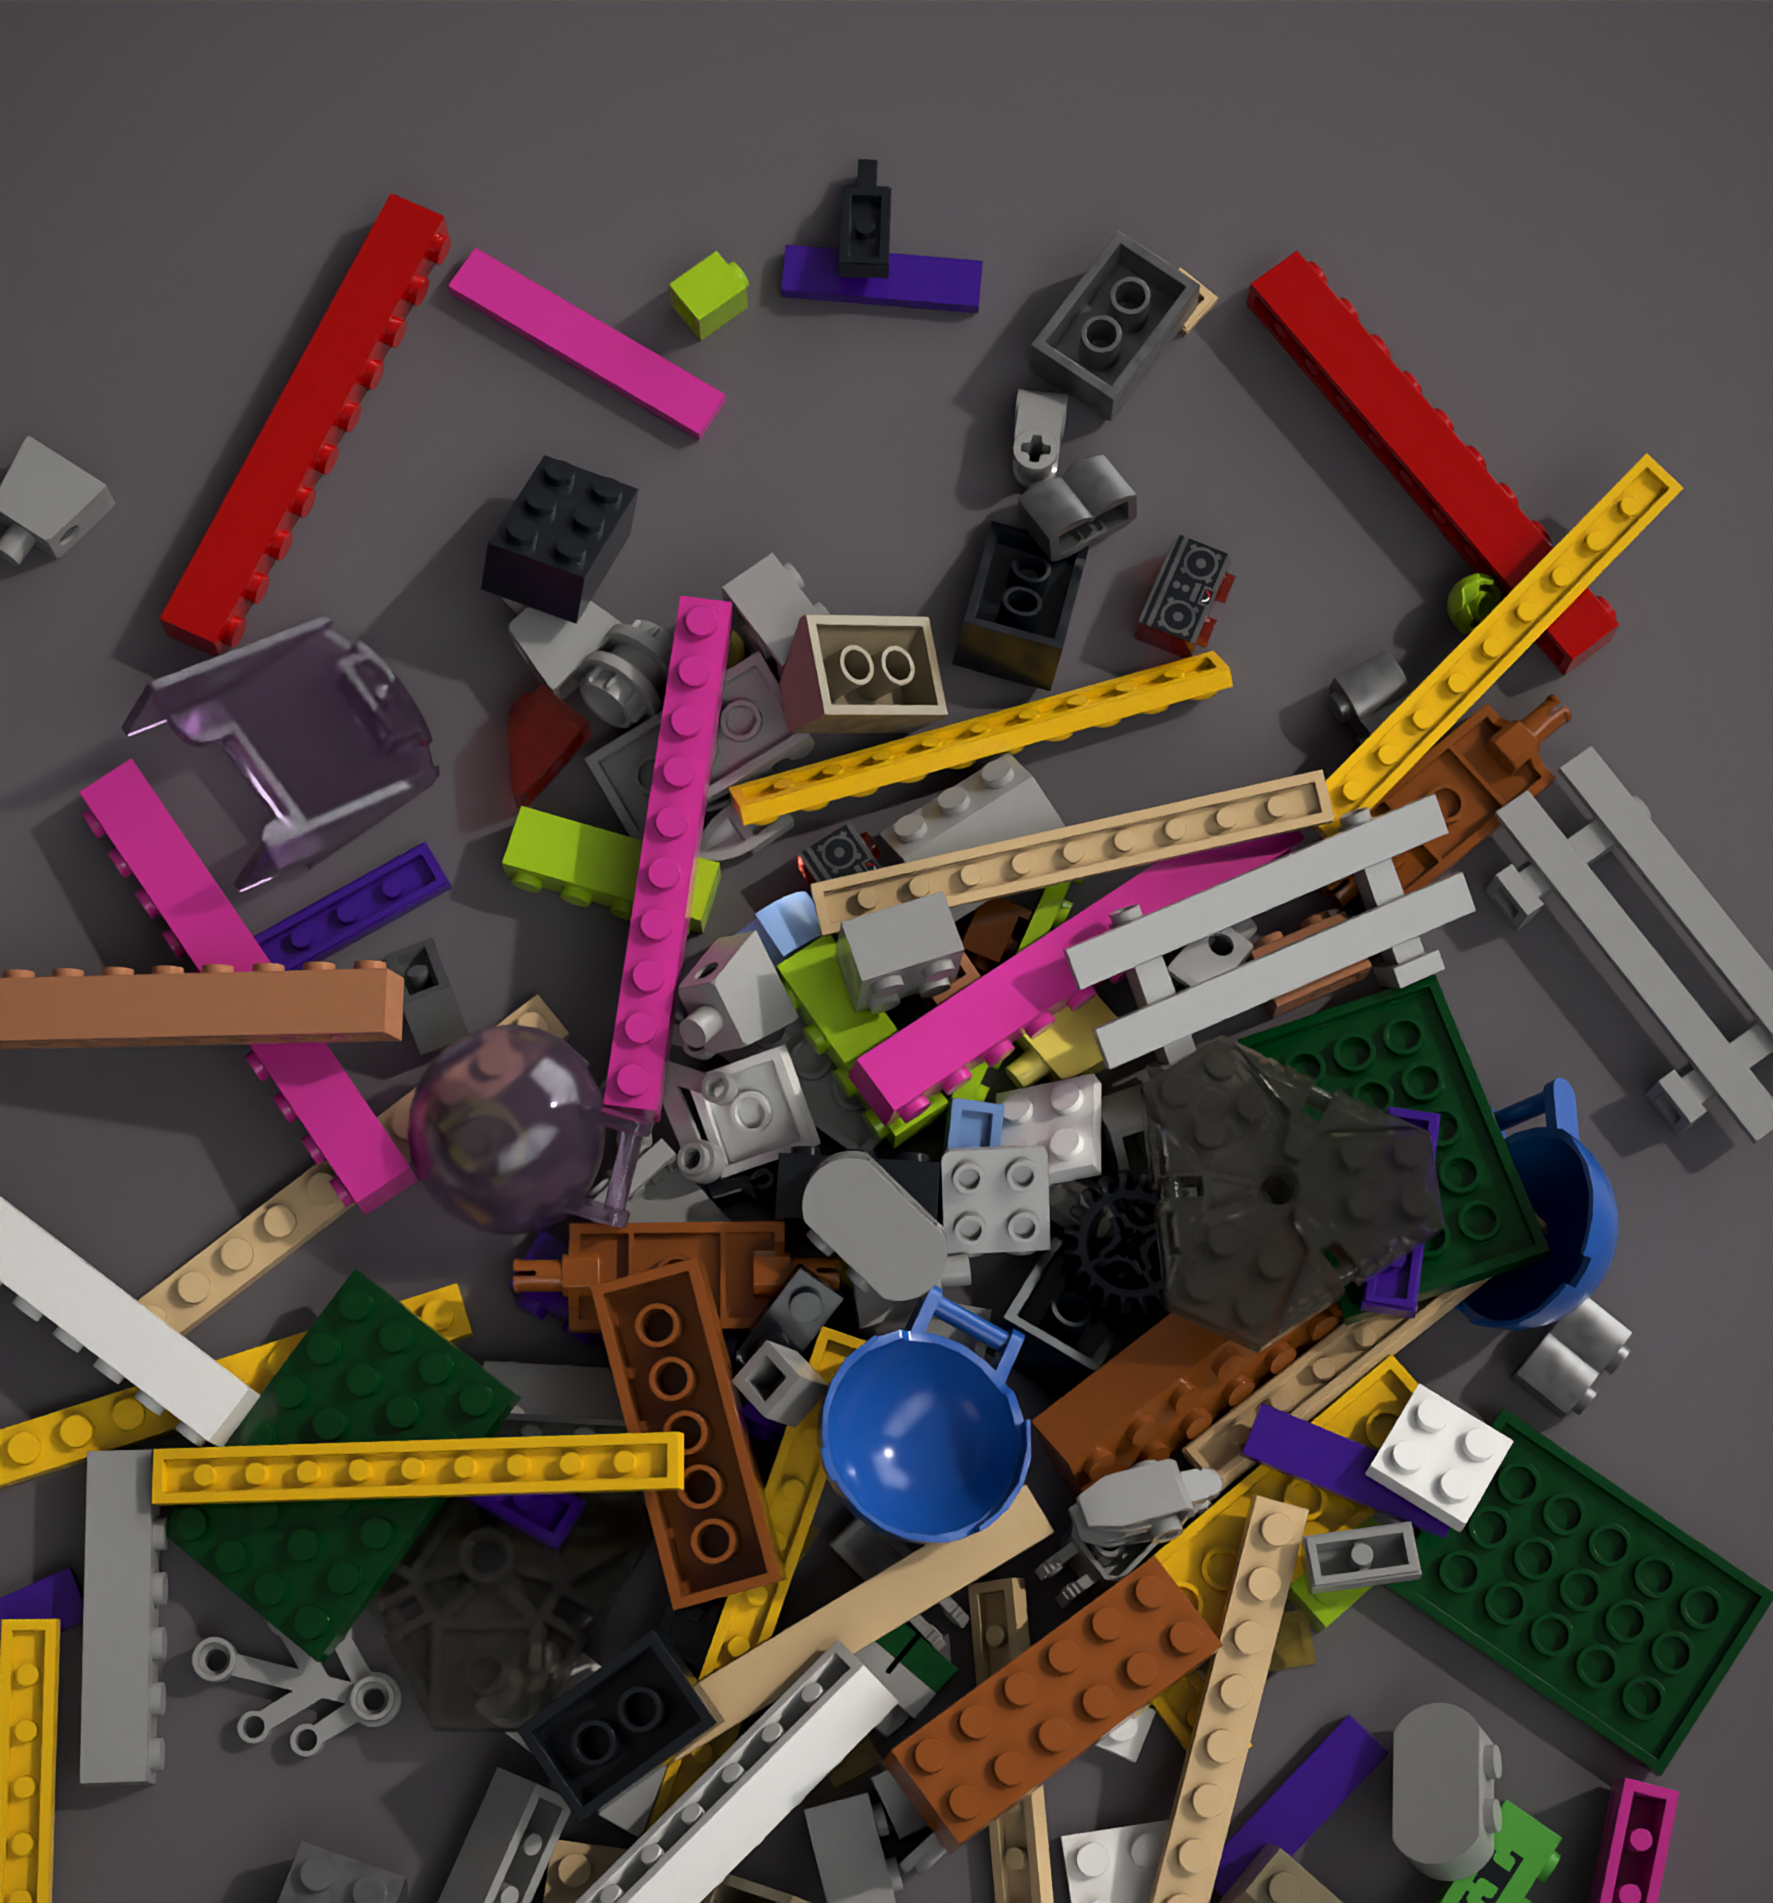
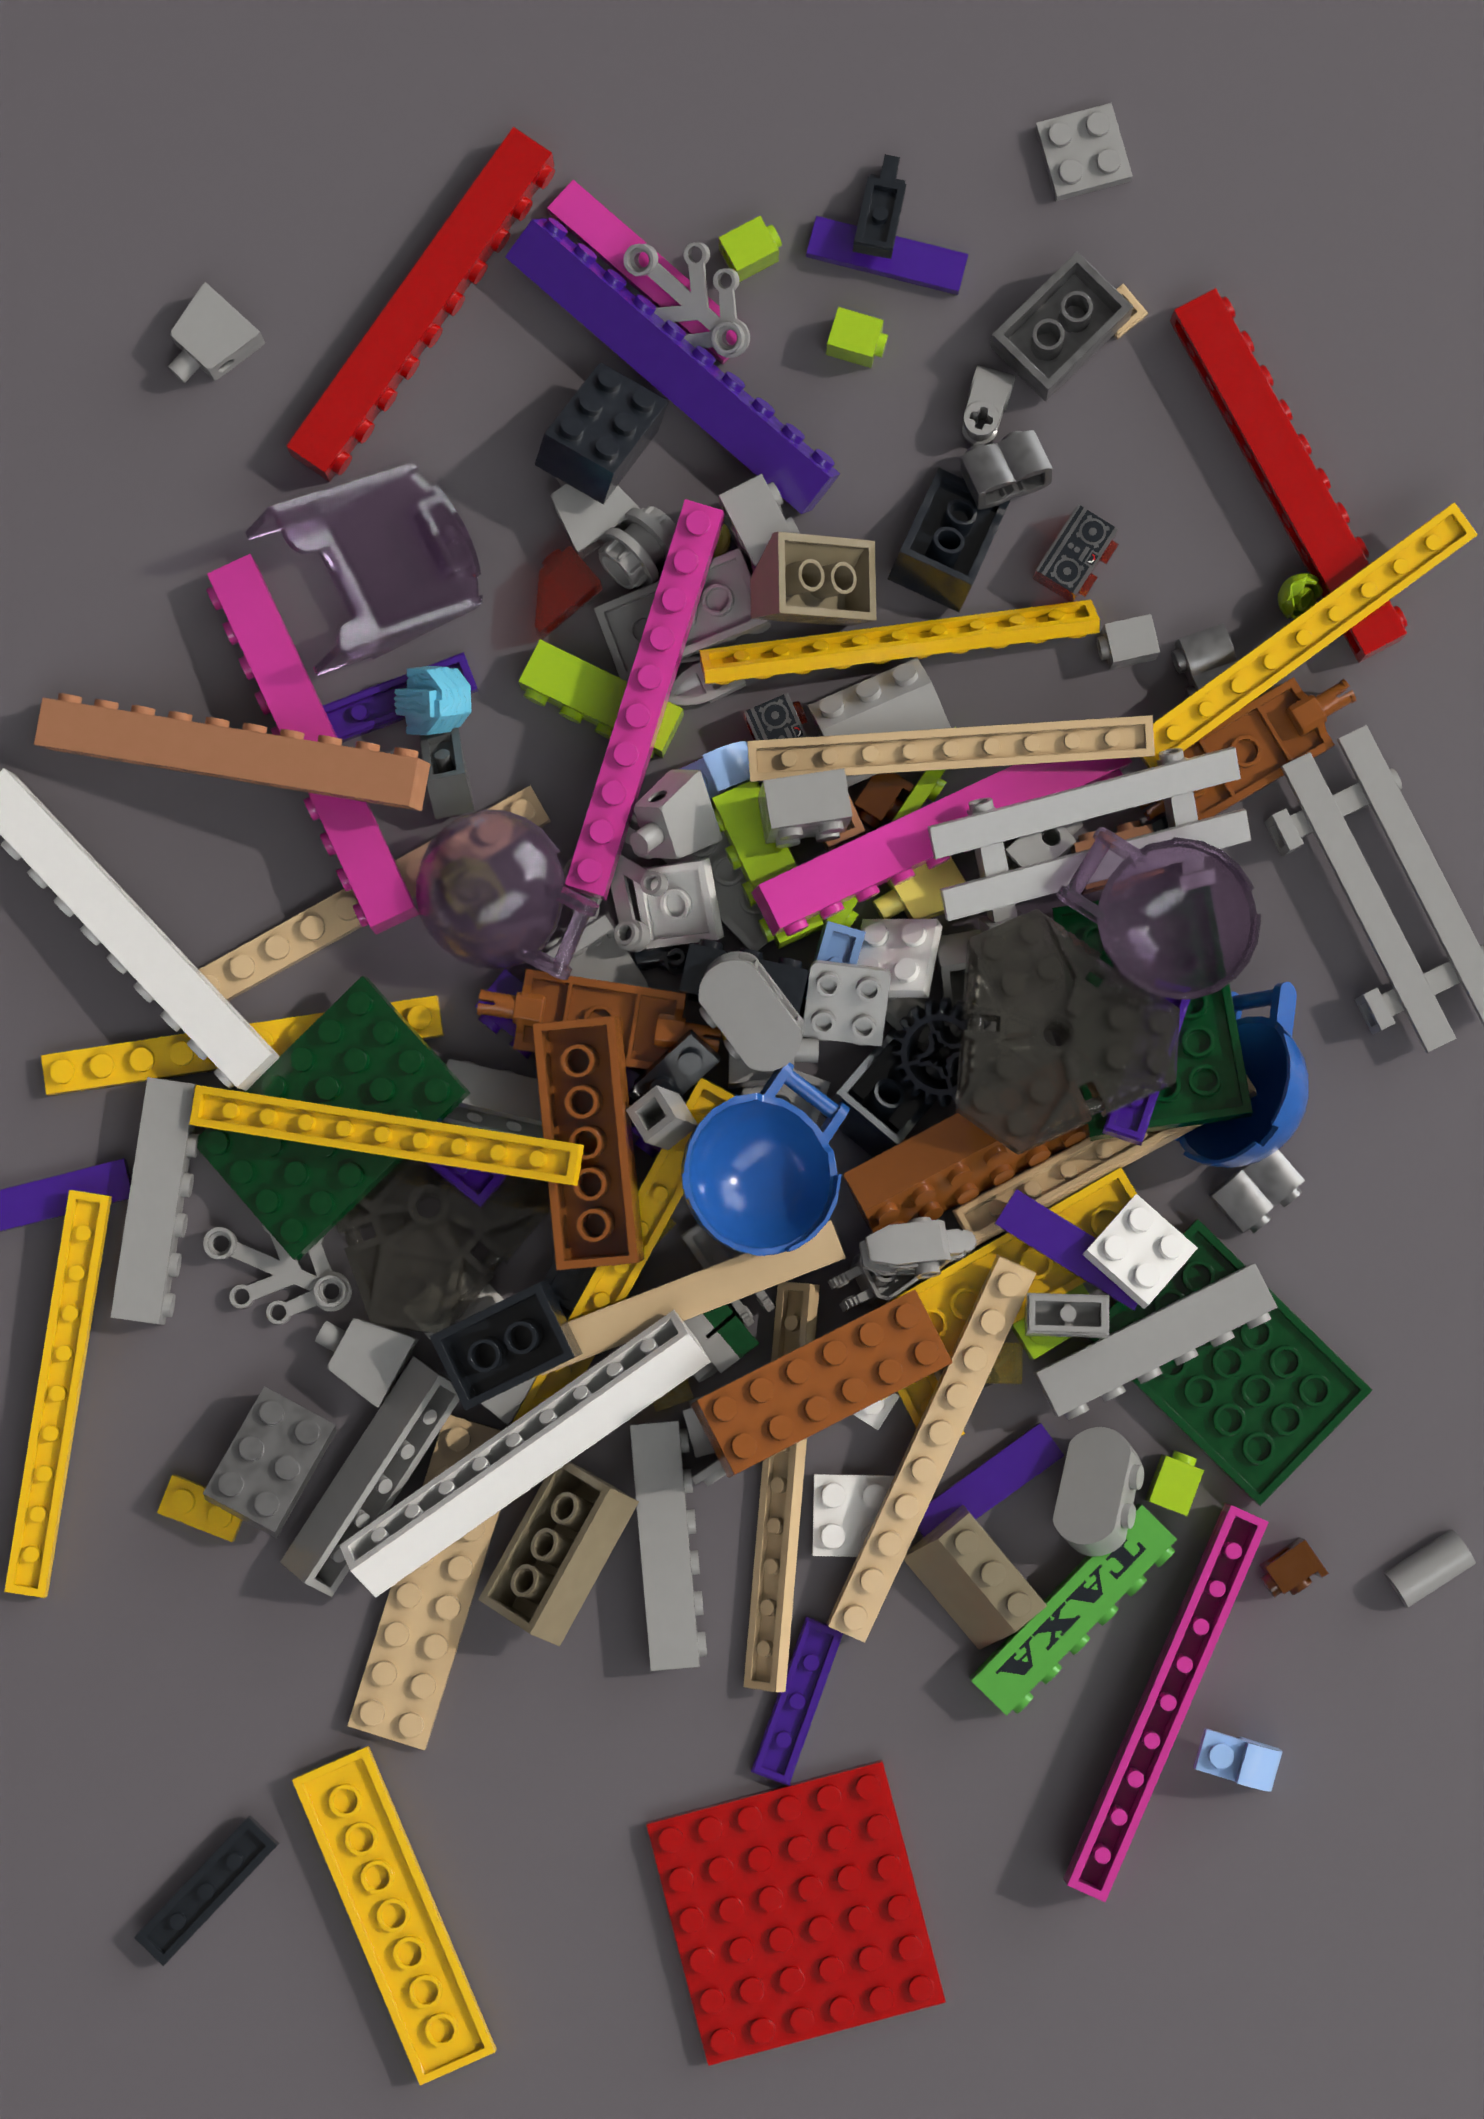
camera: 15 degrees right, 10 degrees up
none -> light grey torso [315,1318,419,1408]
none -> medium azure hair [394,666,472,735]
none -> dark purple brick [505,217,840,514]
none -> light grey plant [624,242,750,358]
none -> lime brick [826,307,888,368]
none -> light grey brick [1033,1263,1277,1420]
none -> light grey plate [1035,102,1133,201]
none -> clear purple windscreen [1056,827,1261,1000]
none -> light grey brick [1096,614,1160,670]
none -> lime brick [1145,1450,1204,1516]
none -> reddish brown brick [1260,1537,1329,1598]

